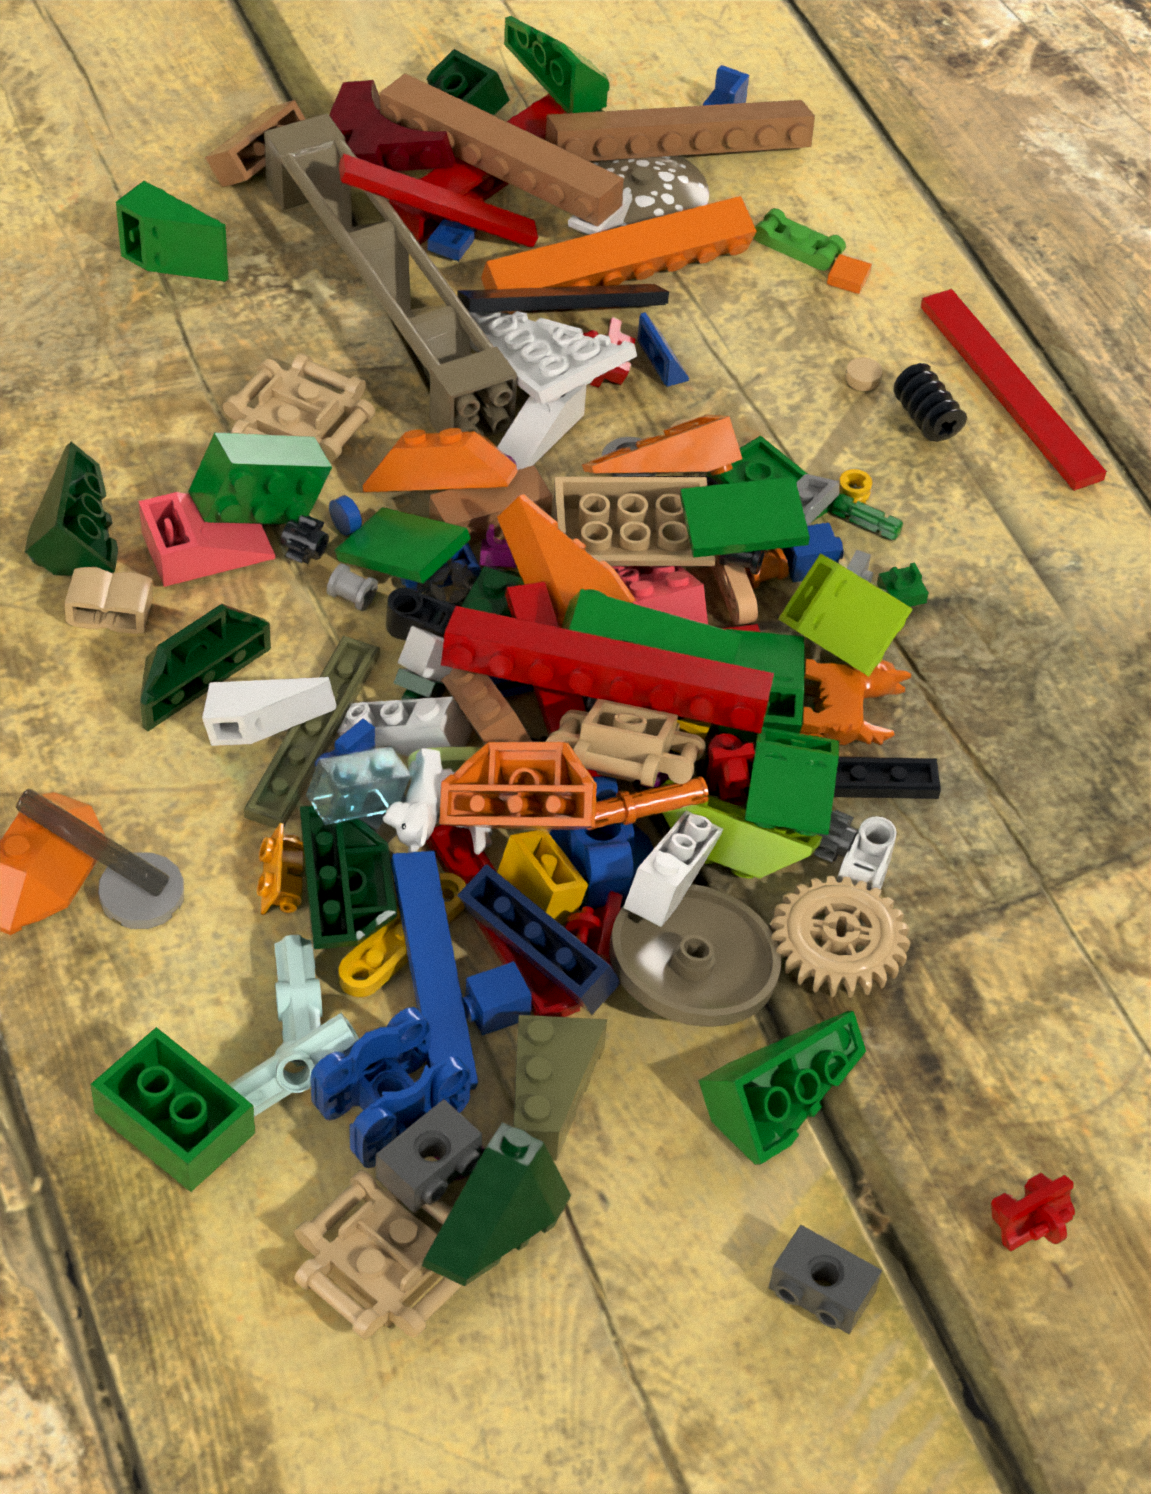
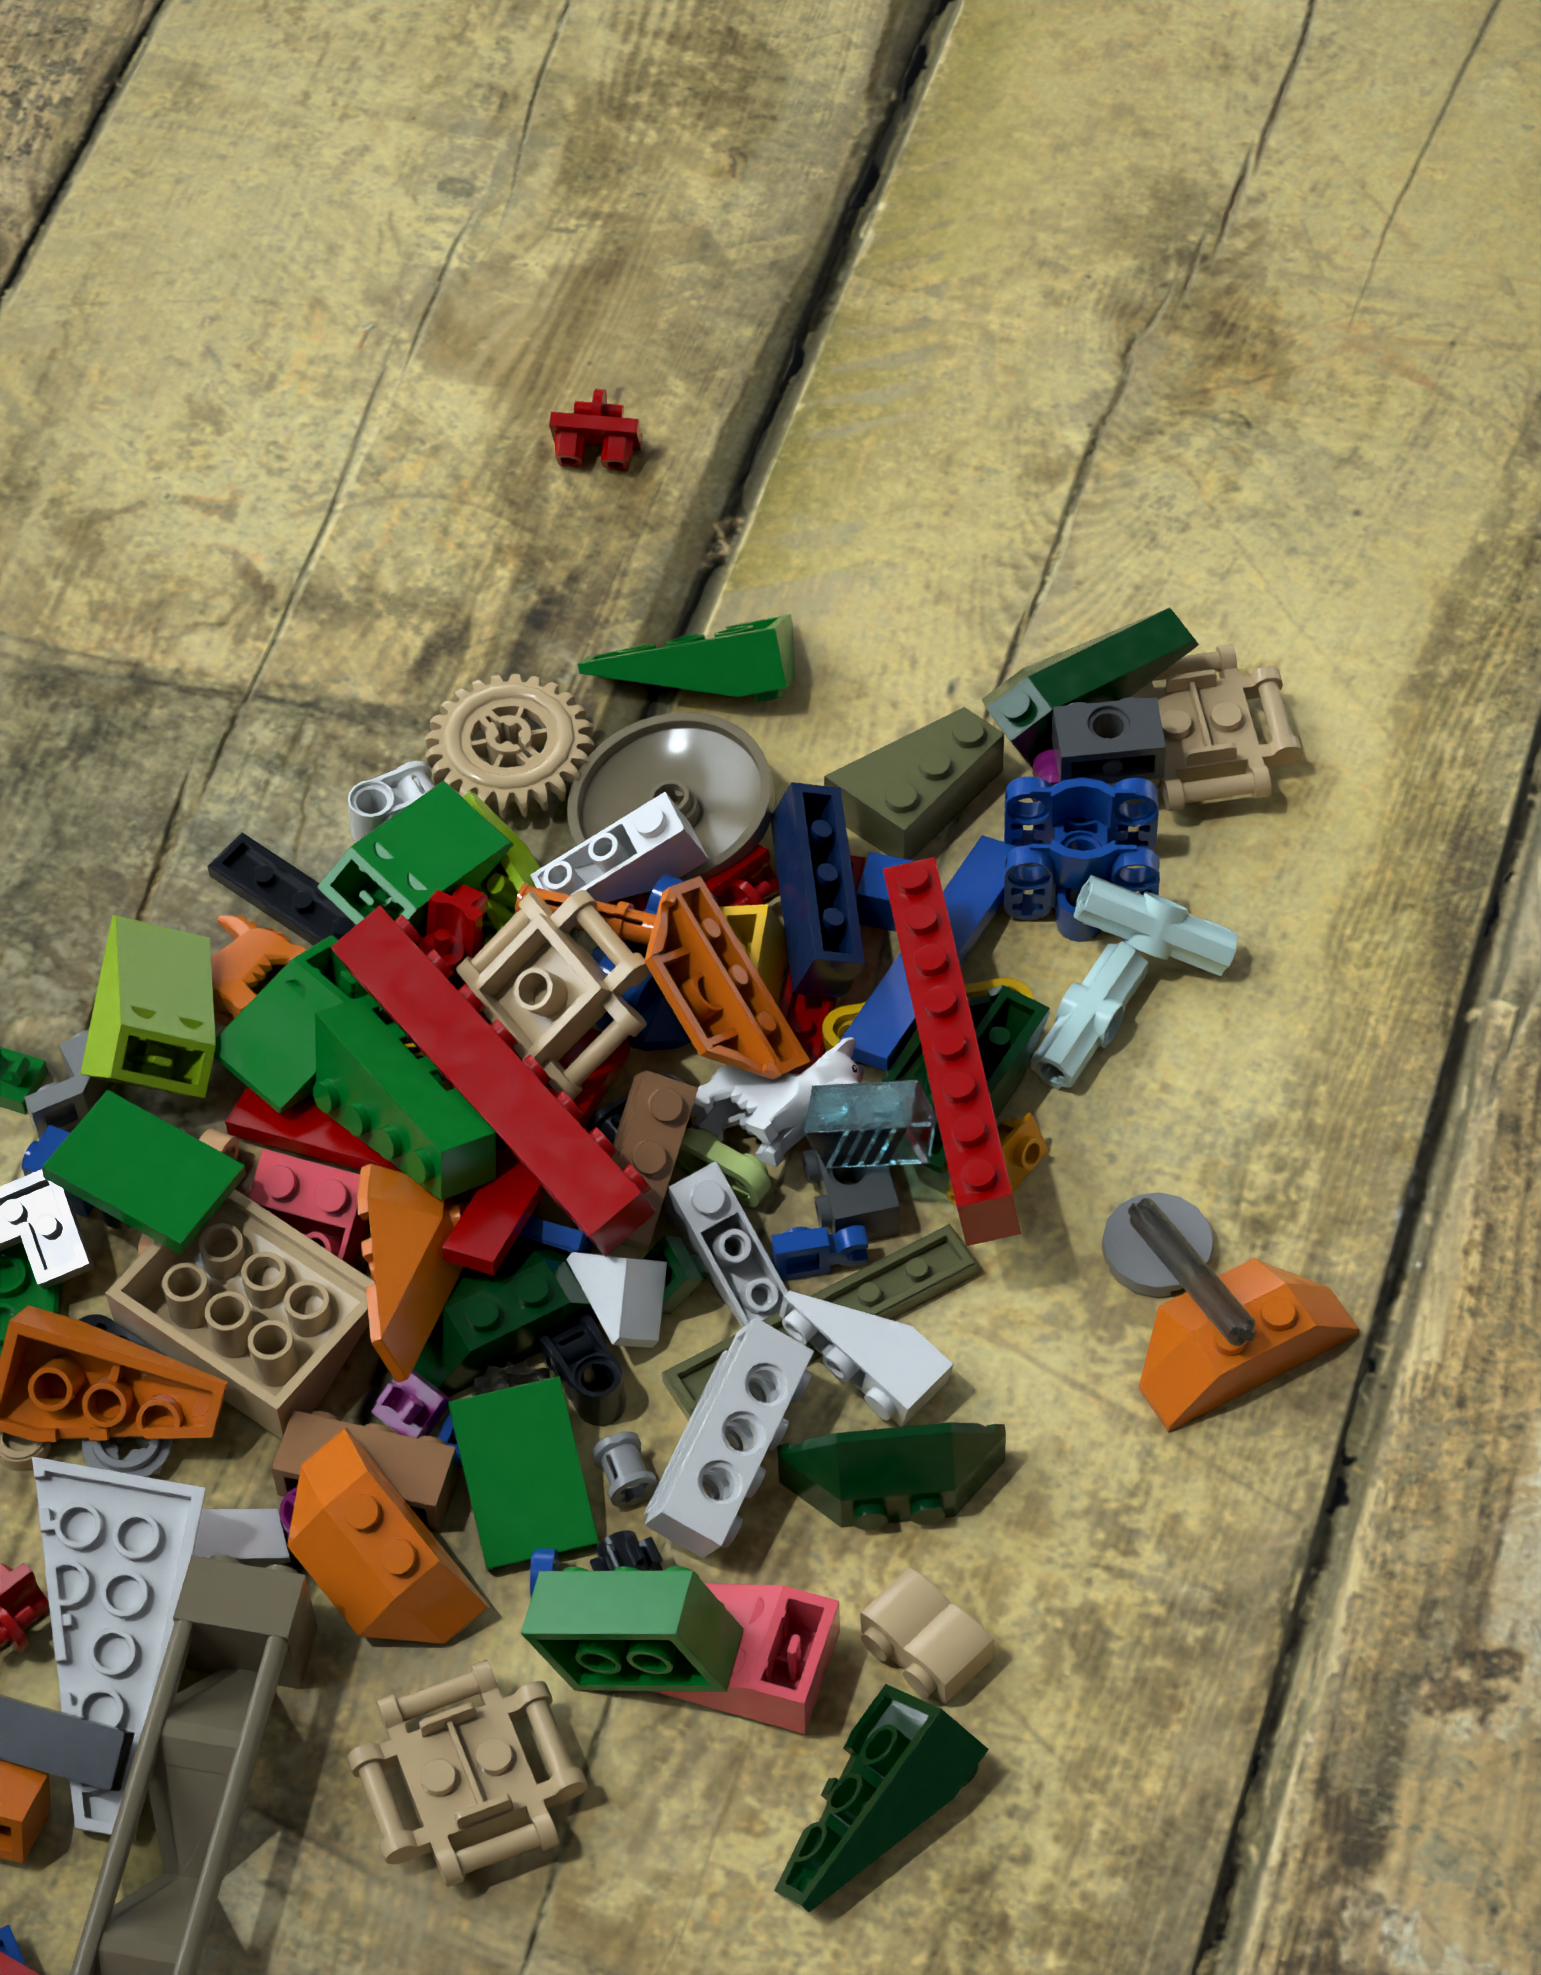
camera: 135 degrees left, 5 degrees up
green brick [90,1027,255,1192] -> none
dark grey brick [768,1224,882,1335] -> none
none -> white brick [643,1317,814,1558]
none -> red brick [883,857,1021,1246]

